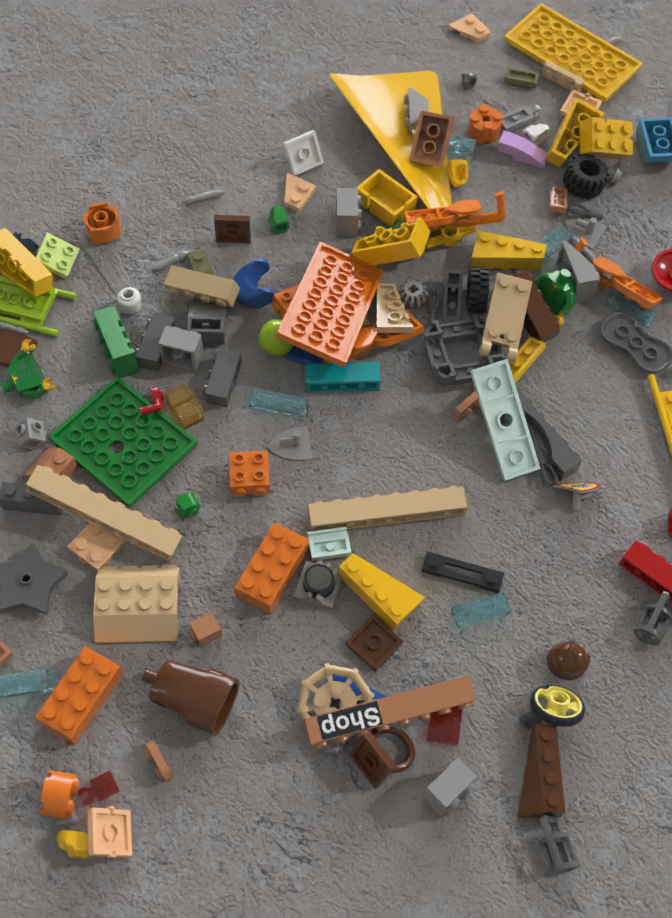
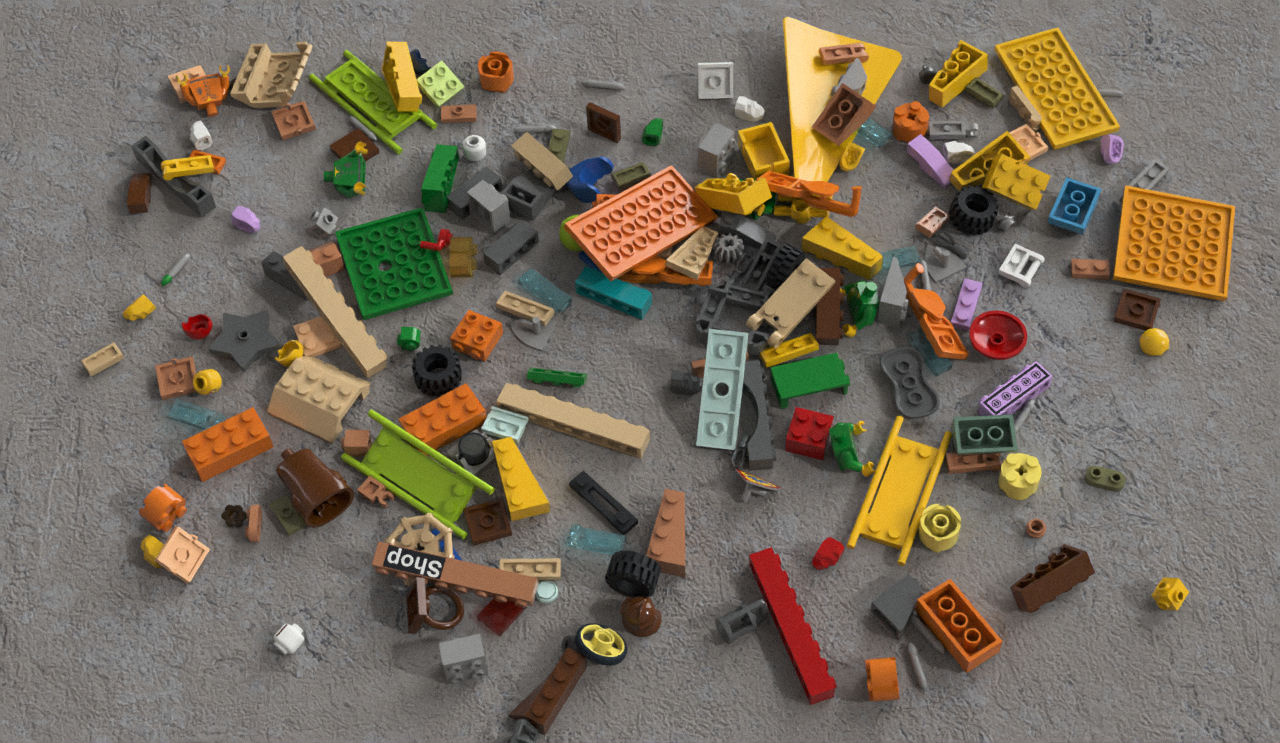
camera: 35 degrees right, 5 degrees down
clear red plate [77,770,120,806] -> none
light nougat wing [284,173,316,213] -> none
light nougat wing [448,14,491,43] -> none
none -> yellow head [193,369,222,395]
none -> dark brown plant [221,505,247,527]
none -> olive plate [269,494,306,536]
none -> white head [273,623,304,655]
none -> yellow hair [275,340,304,367]
none -> lime piece [341,409,495,540]
none -> nougat plate [357,476,394,508]
none -> black tyre [412,345,462,397]
none -> nougat plate [441,104,477,123]
none -> tan plate [496,291,554,327]
none -> tan plate [499,558,561,581]
none -> green plate [527,367,587,387]
none -> light aqua piece [535,581,558,603]
none -> black tyre [605,550,661,598]
none -> olive plate [611,162,651,190]
none -> nougat wedge [646,489,685,578]
none -> dark grey rock [670,370,702,395]
none -> dark grey slope [718,211,776,249]
none -> white rock [735,96,765,122]
none -> green panel [770,353,850,409]
none -> red brick [785,407,834,460]
none -> nougat plate [818,43,869,65]
none -> green torso [829,421,875,477]
none -> yellow wedge [929,40,988,108]
none -> lavender plate [951,278,983,331]
none -> white plate [998,244,1045,288]
none -> lavender rock [1100,134,1124,165]

